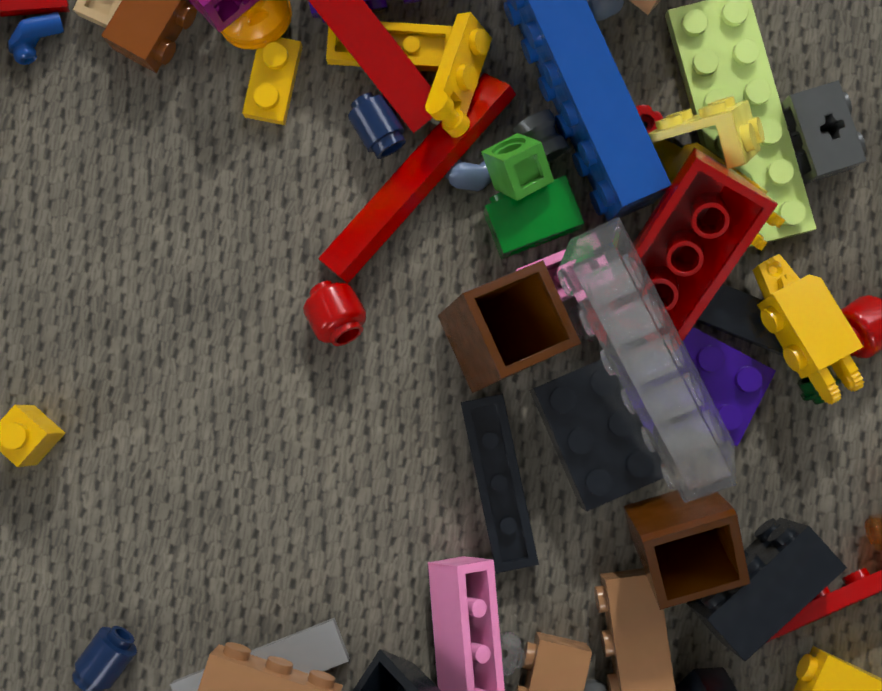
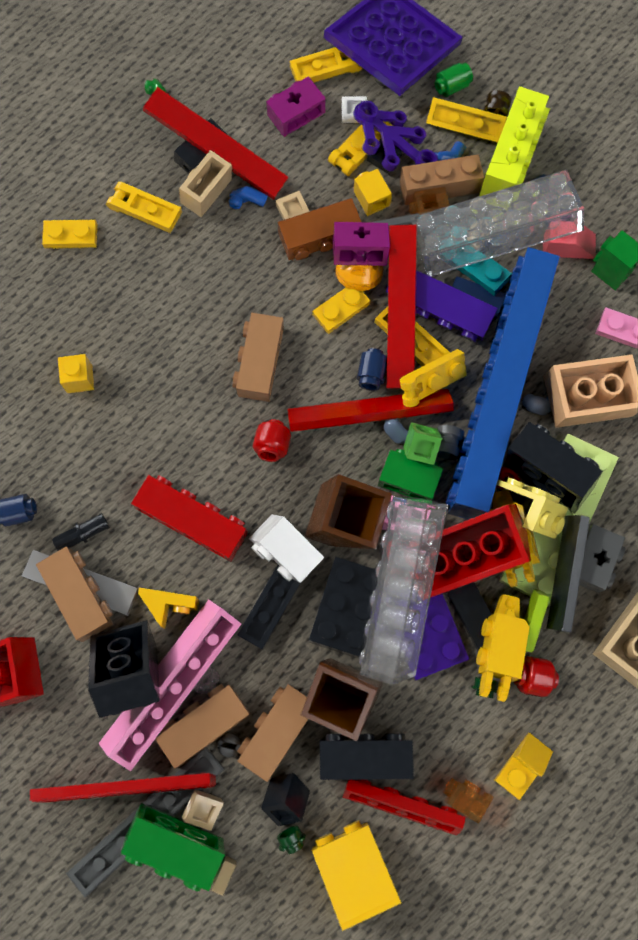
camera: 40 degrees right, 10 degrees down
none -> black axle [52,513,110,551]
none -> red brick [131,475,248,562]
none -> yellow slope [138,588,199,629]
none -> medium nougat brick [232,313,284,402]
none -> white brick [249,514,324,583]
none -> black brick [505,422,603,514]
none -> lime tile [524,588,550,653]
none -> black tile [546,515,590,633]

